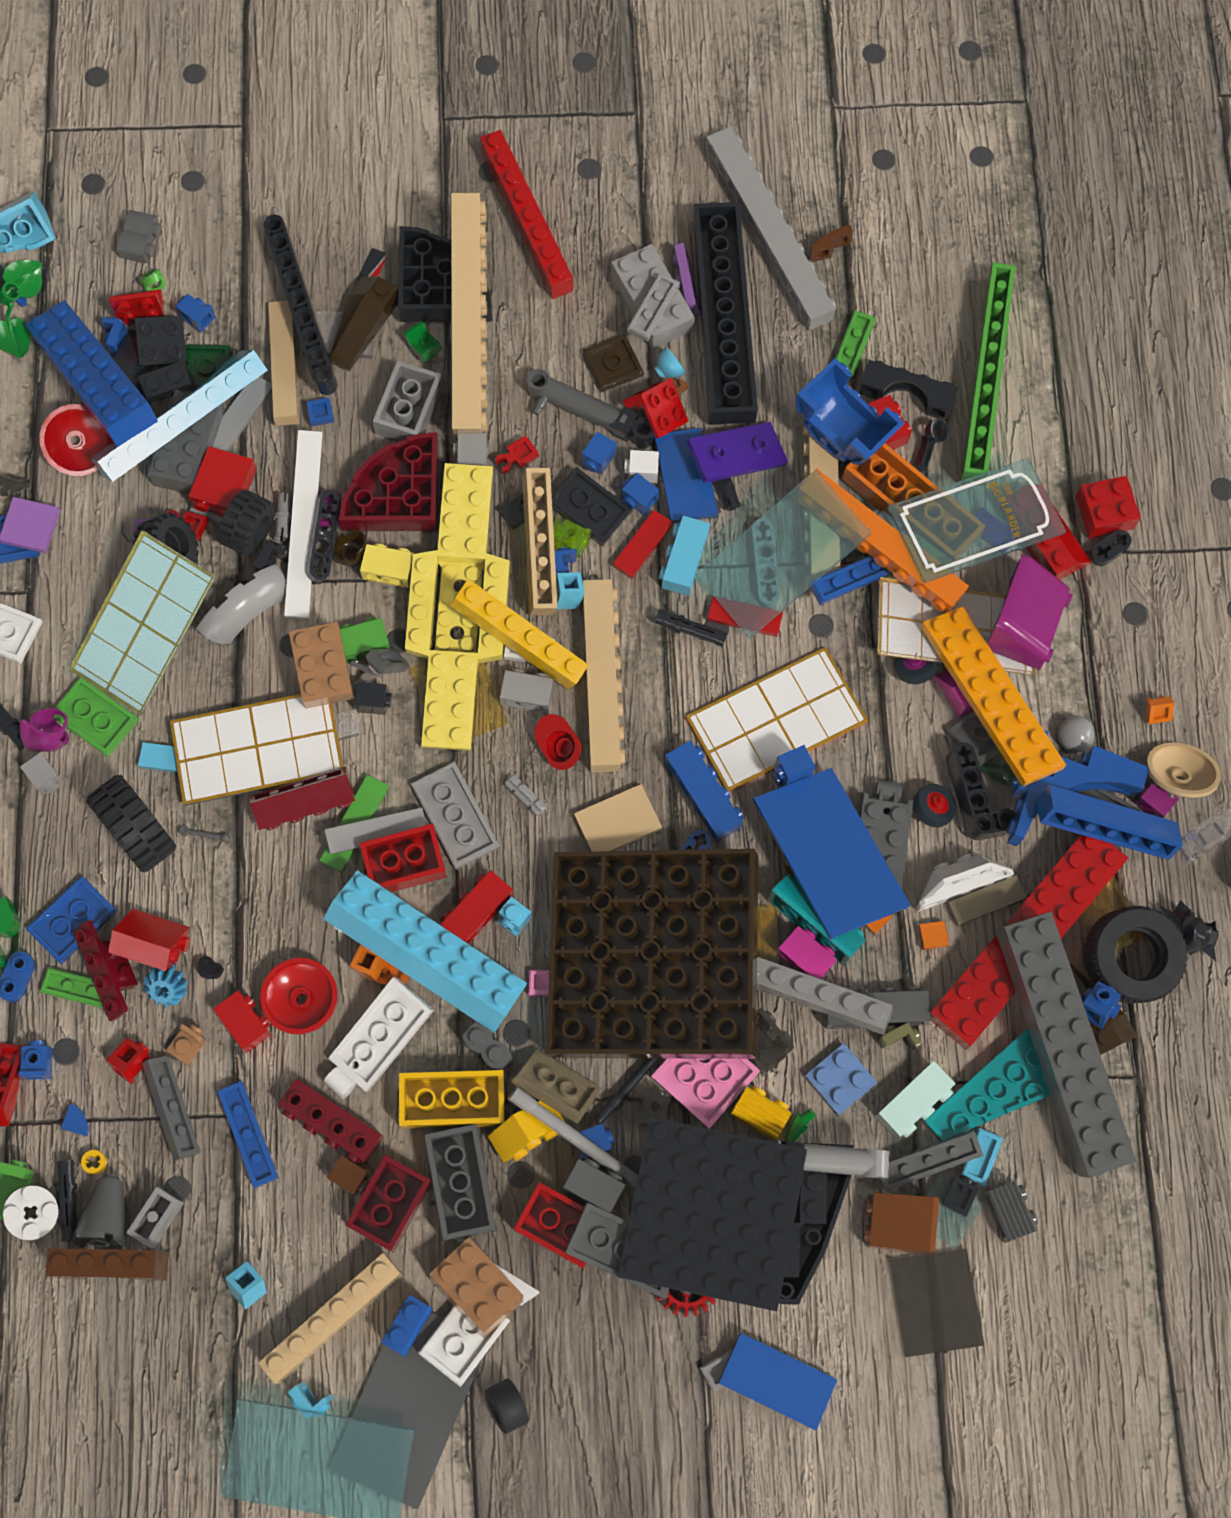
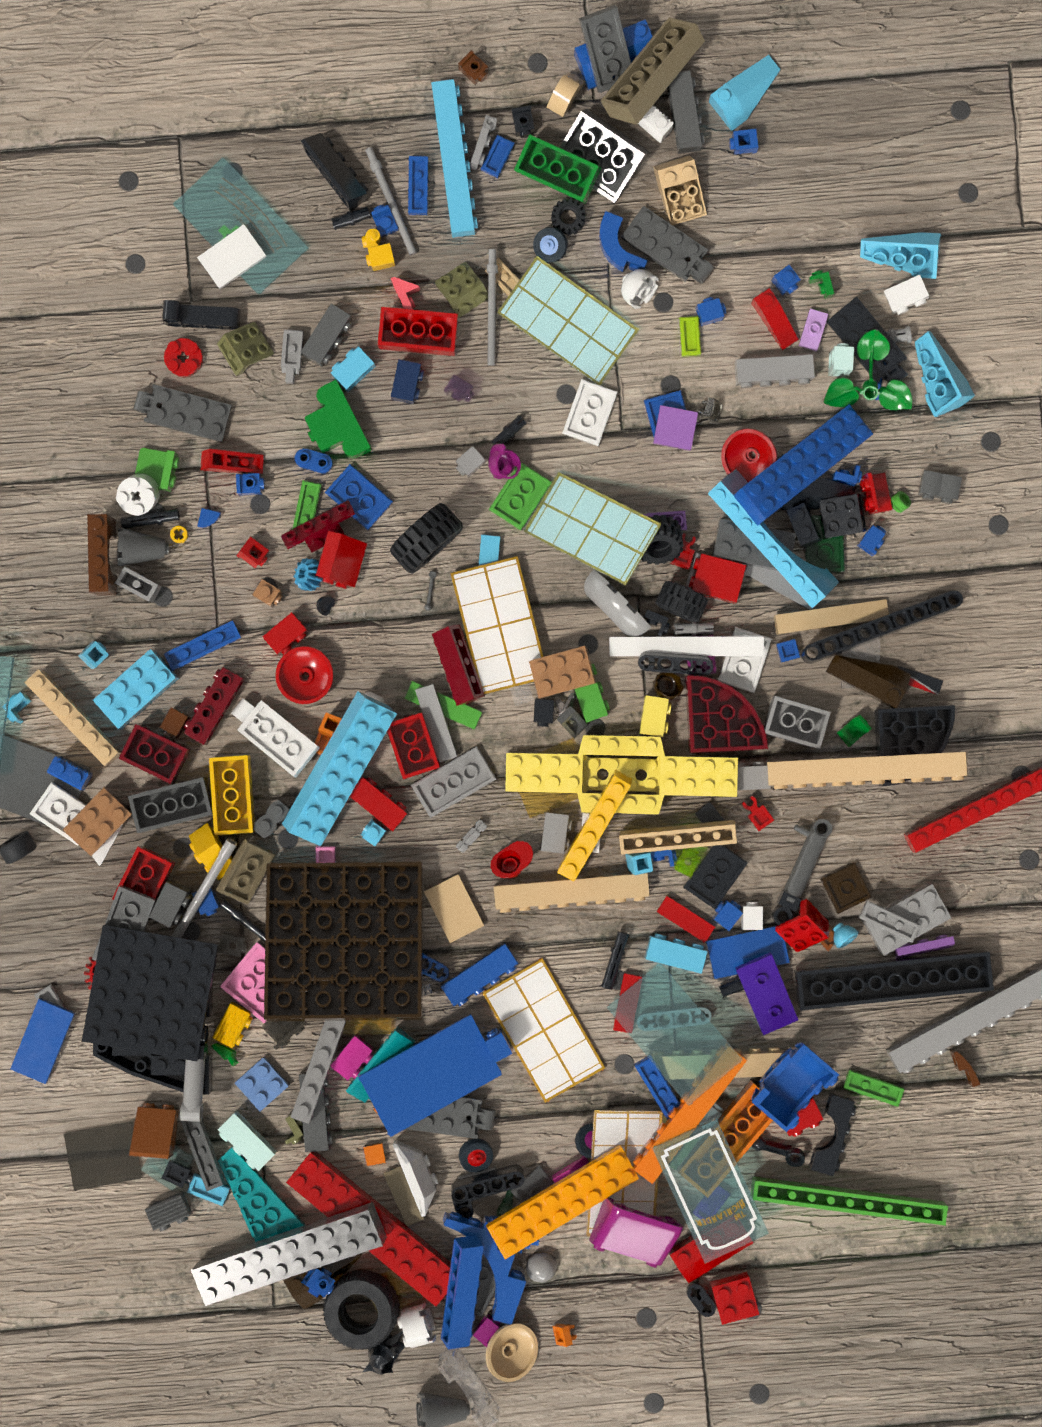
camera: 90 degrees right, 15 degrees up
dark grey plate [142,1056,201,1161] -> none
blue brick [582,432,617,475] -> none
none -> medium azure brick [93,649,180,729]
none -> white brick [397,1303,436,1348]
none -> white tile [718,627,772,693]

